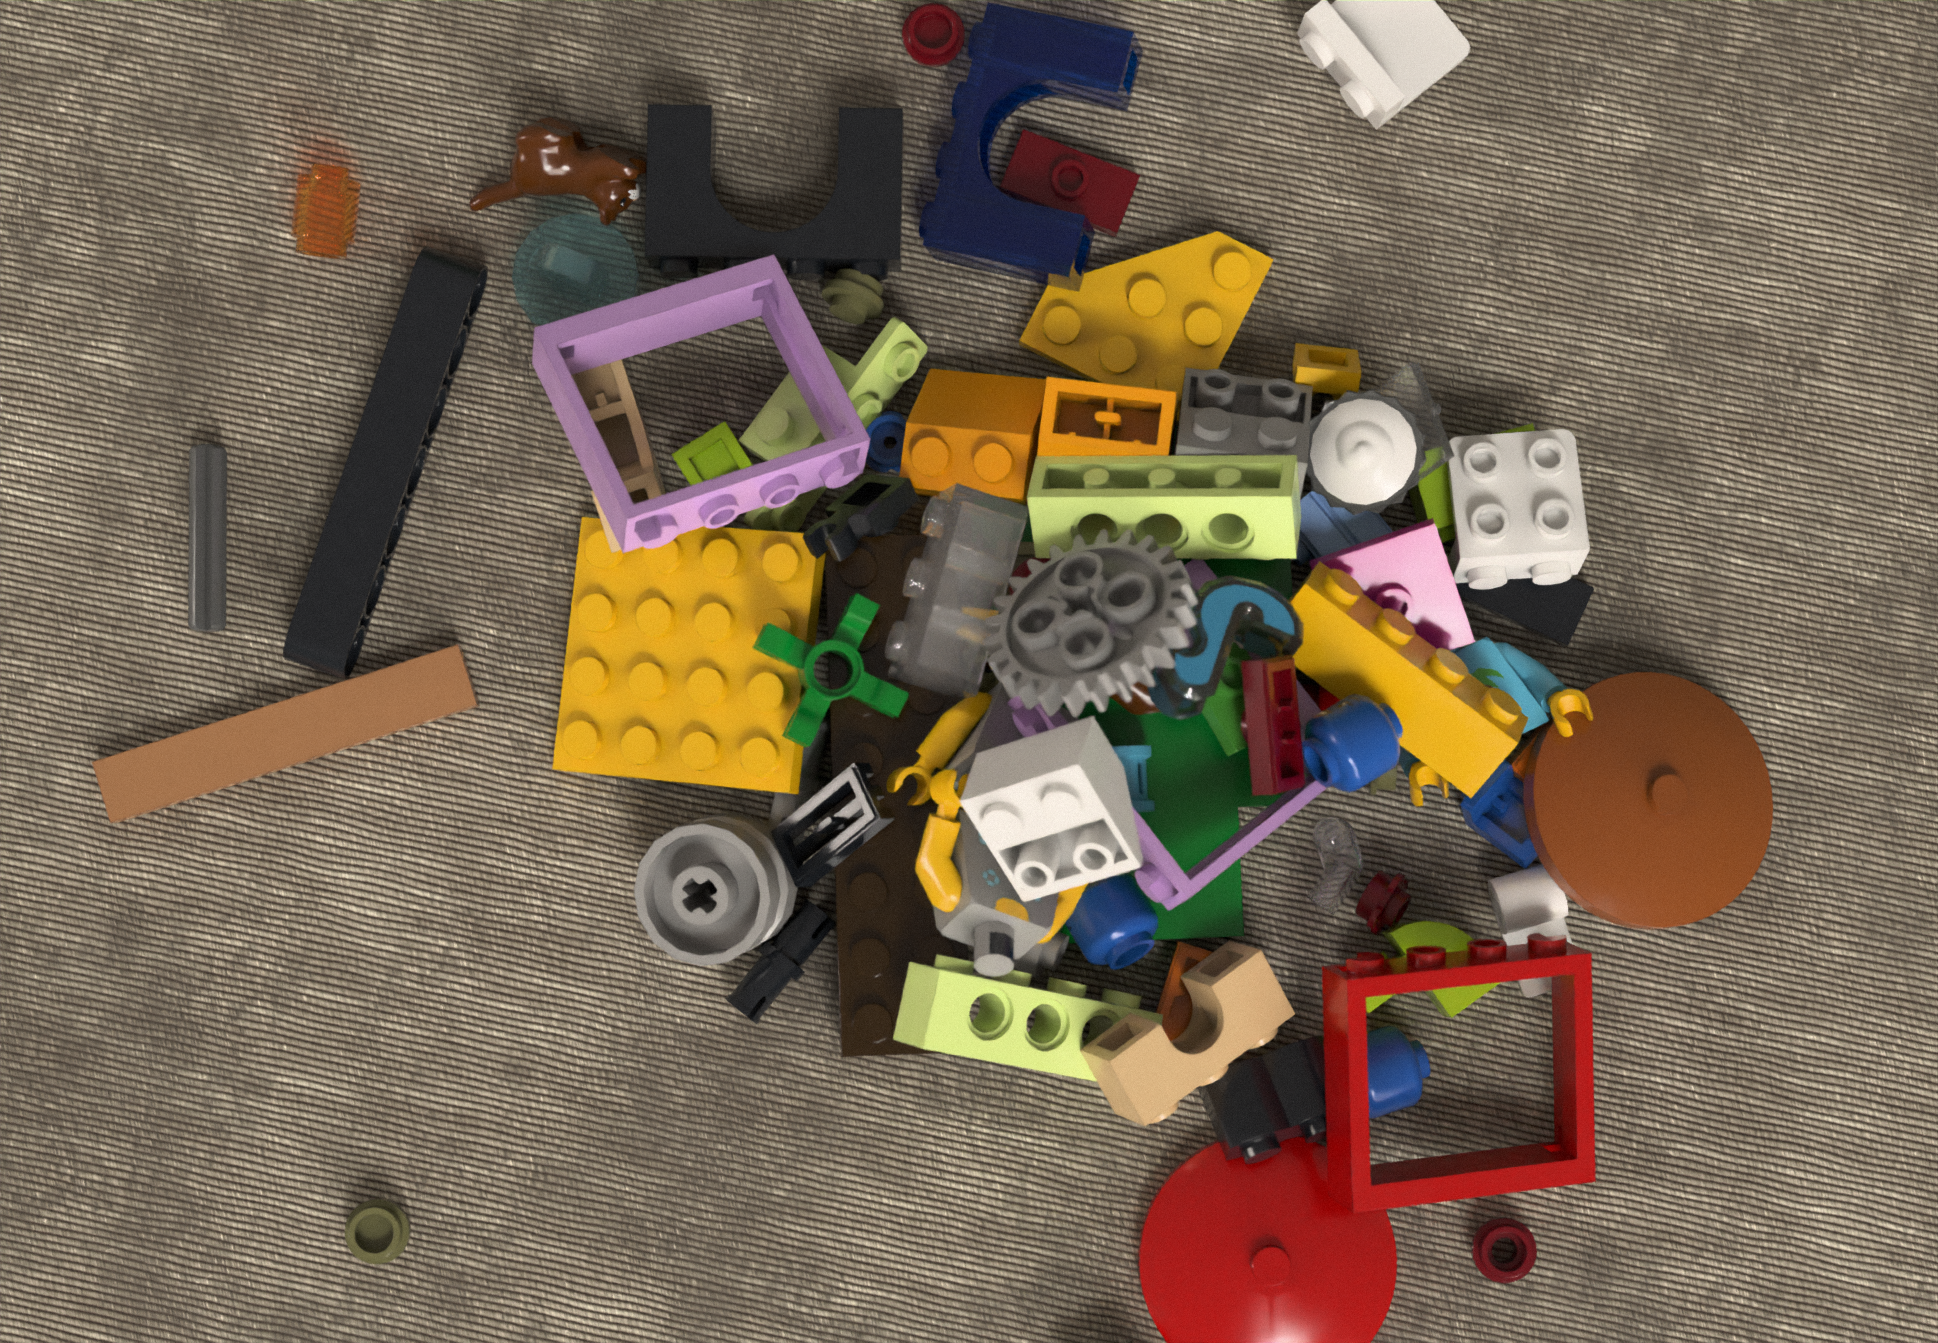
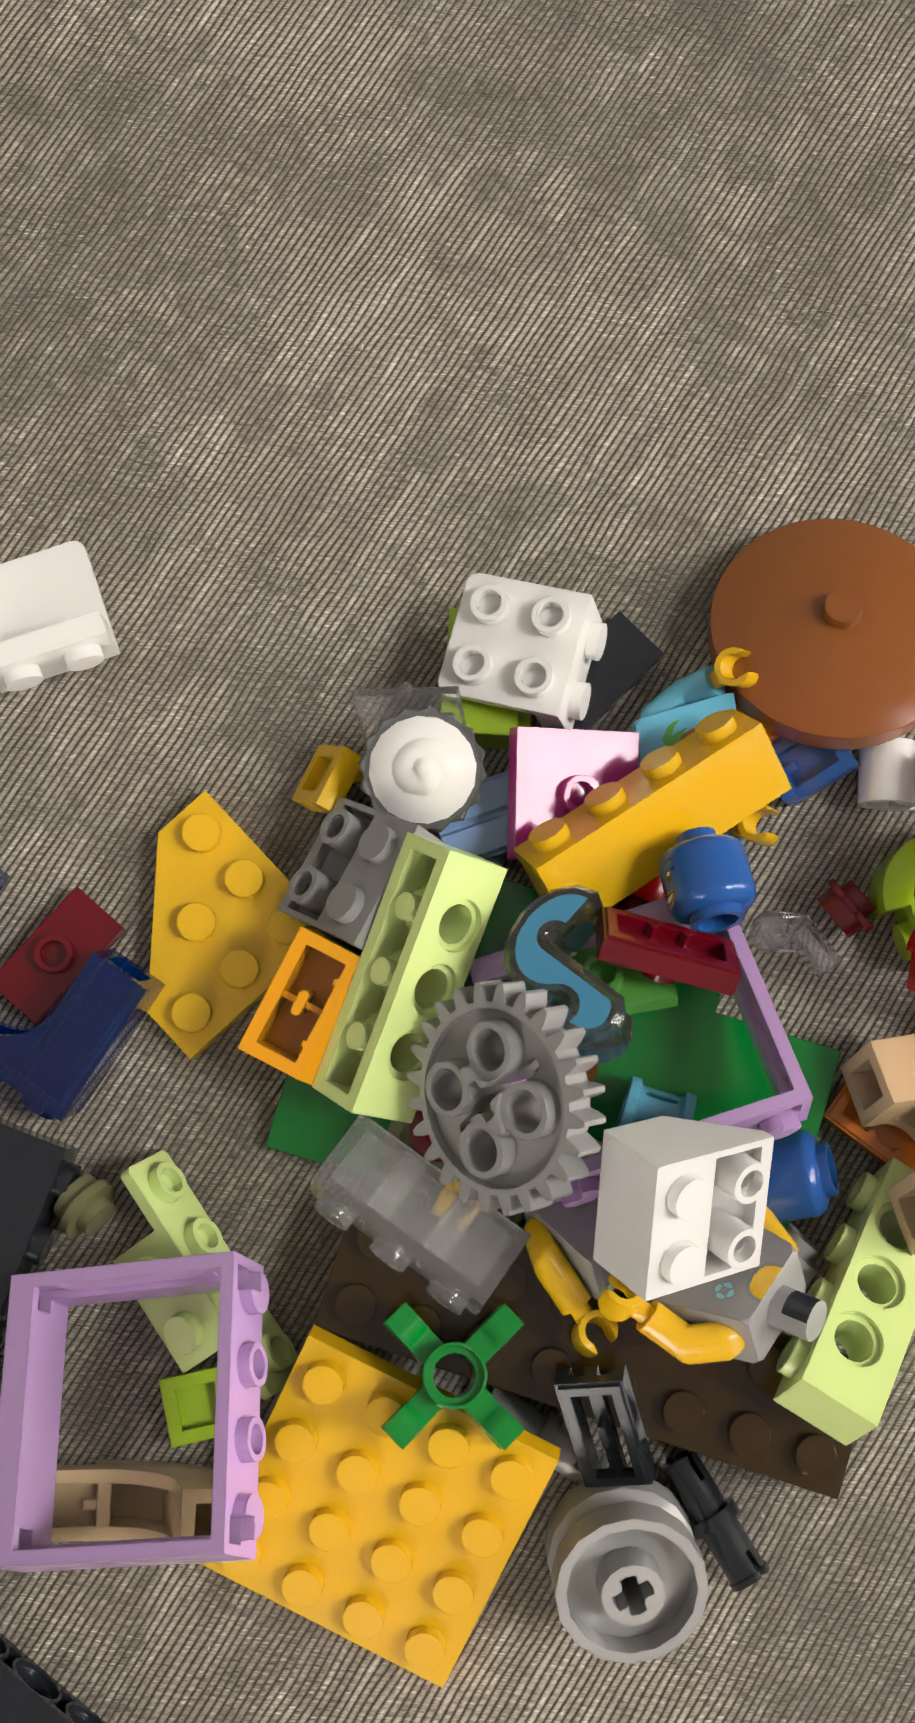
camera: 70 degrees left, 5 degrees down
black plate [803,474,919,562] -> none
blue plate [865,411,907,473] -> none
light orange slope [899,368,1046,506] -> none

